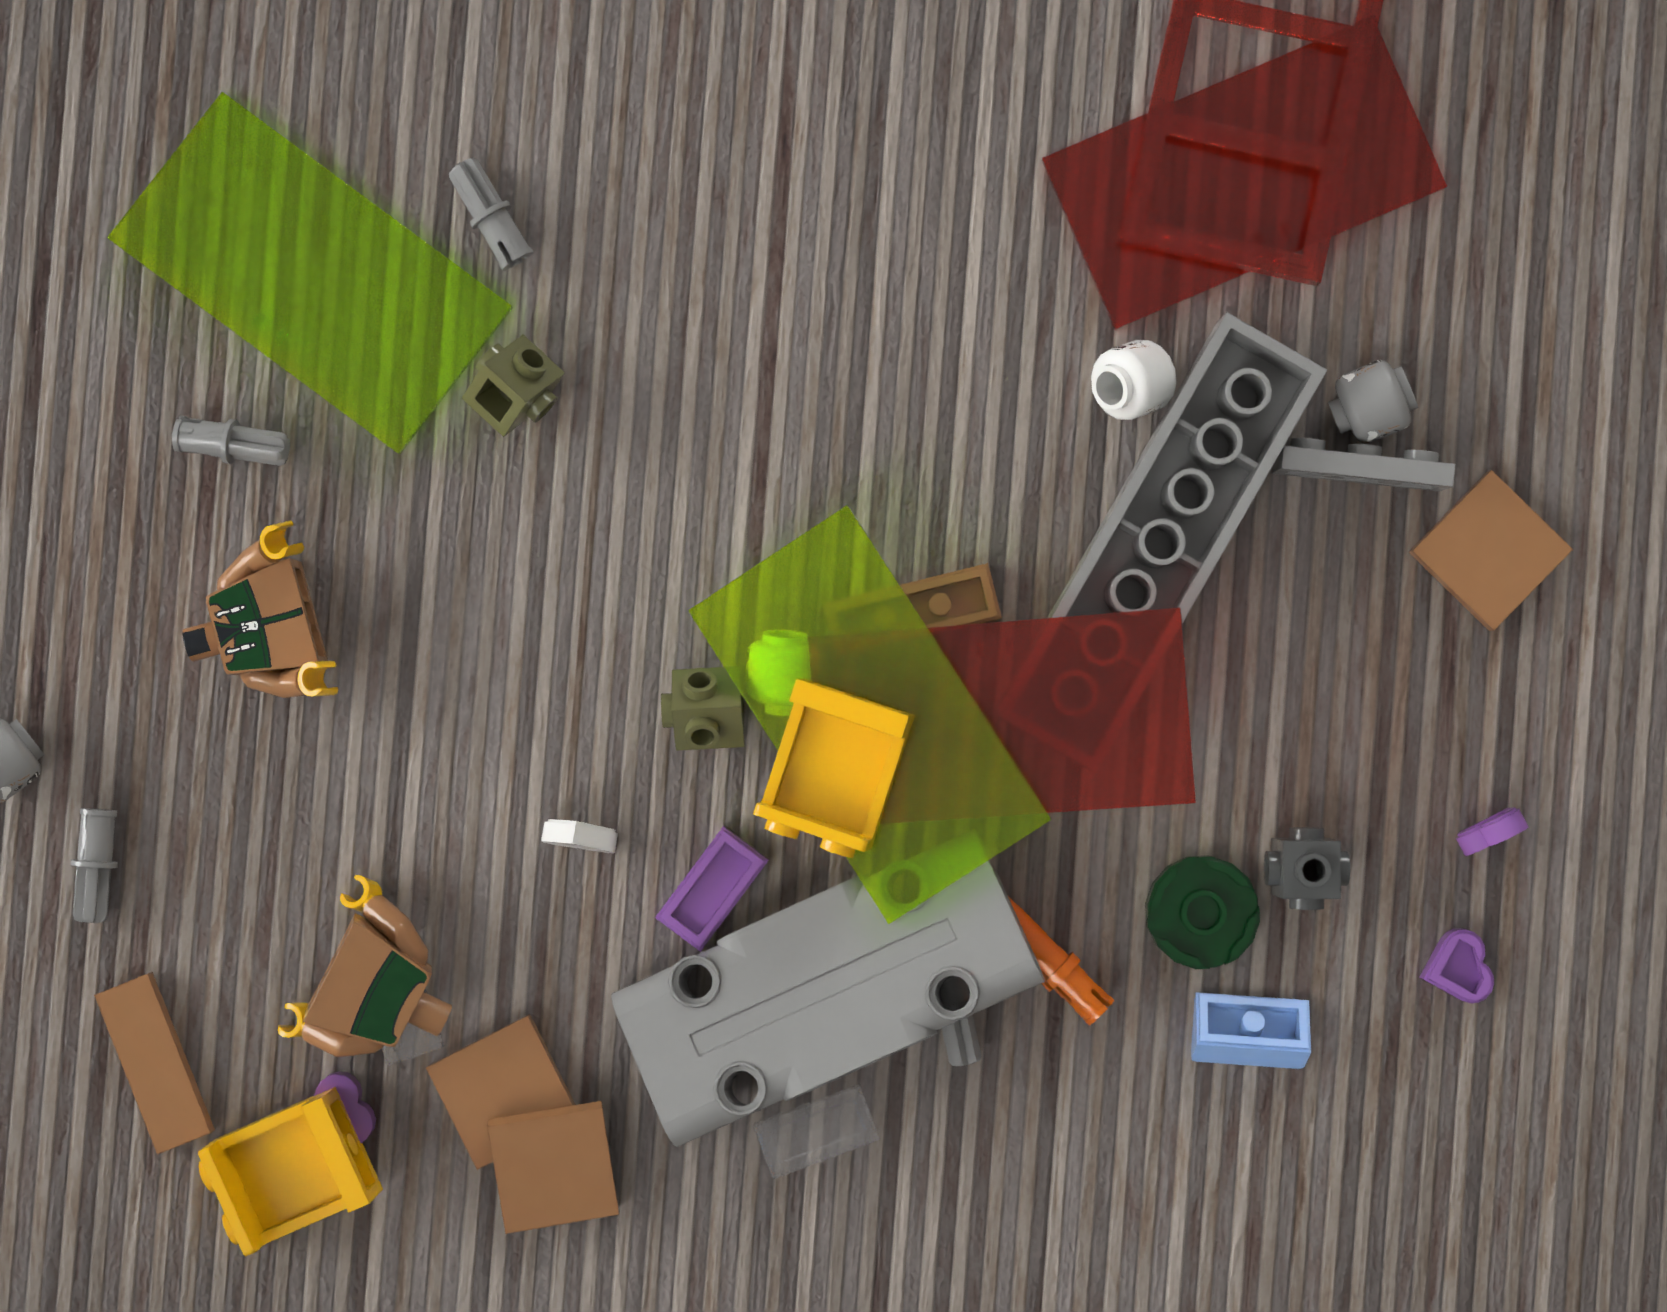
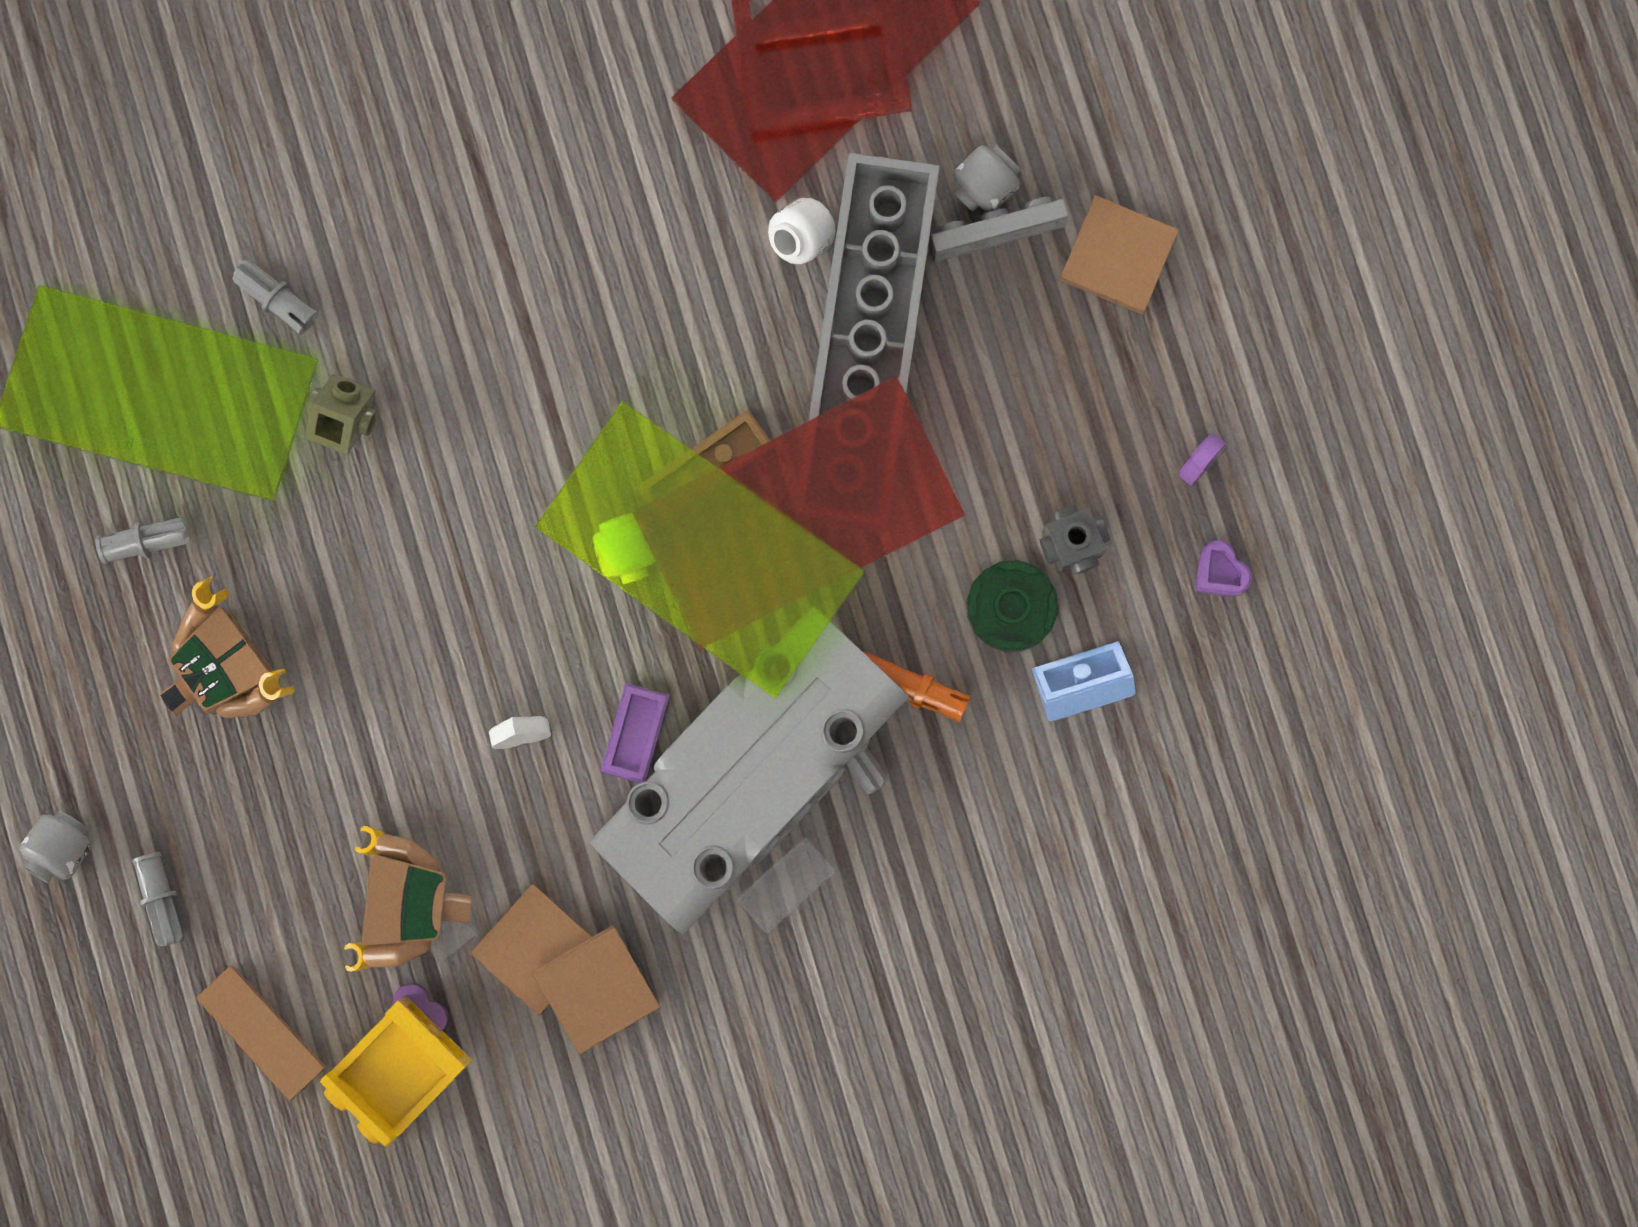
camera: 15 degrees left, 5 degrees down
olive brick [661,666,745,751] -> none
yellow panel [753,679,915,858] -> none

